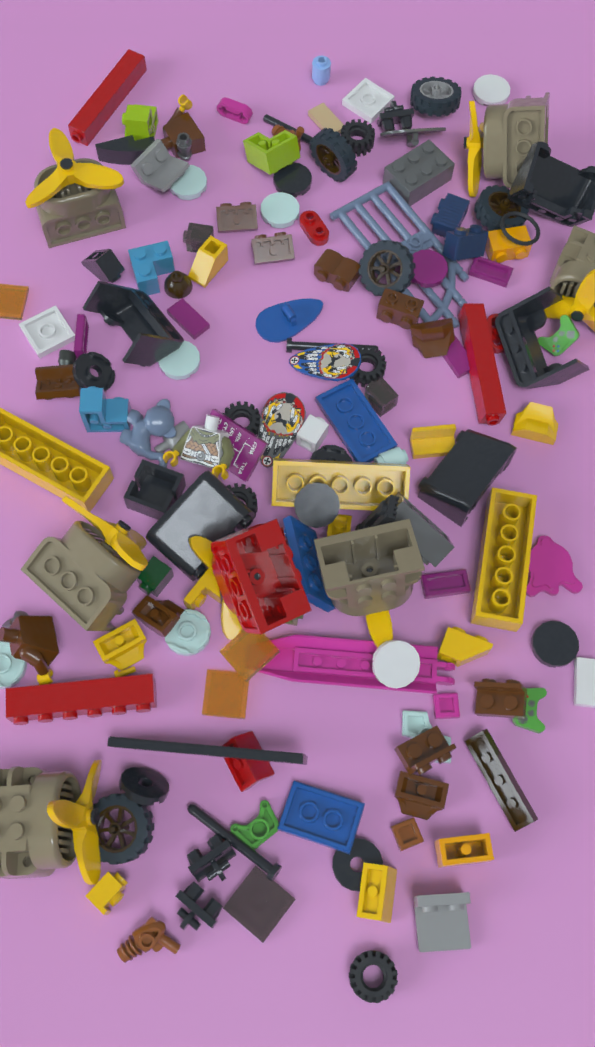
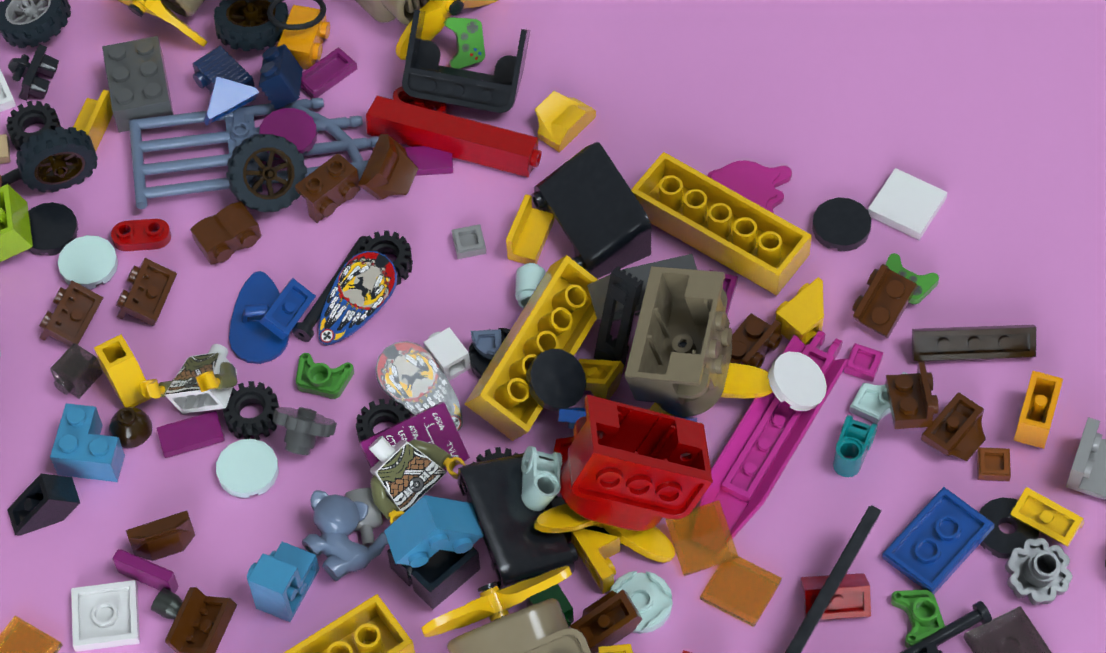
camera: 60 degrees left, 10 degrees down
black tile [72,352,115,392] -> none
black windscreen [82,281,184,367] -> none
blue plate [315,379,398,462] -> none
clear smoke brick [364,378,399,417] -> none
dark grey shield [380,127,446,147] -> none
none -> yellow panel [73,90,113,152]
none -> reddish brown slope [126,510,195,561]
none -> torso [140,344,238,414]
none -> slope [204,76,259,126]
none -> black tyre [223,381,279,440]
none -> blue plate [260,278,316,340]
none -> dark grey plant [272,407,337,455]
none -> bright green piece [296,353,354,399]
none -> dark azure brick [384,495,484,568]
none -> light grey tile [451,224,487,259]
none -> sand blue tile [471,329,502,360]
none -> light aqua piece [521,446,562,511]
none -> reddish brown bracket [730,313,783,368]
none -> teal piece [833,415,878,477]
none -> plant [1005,538,1073,605]

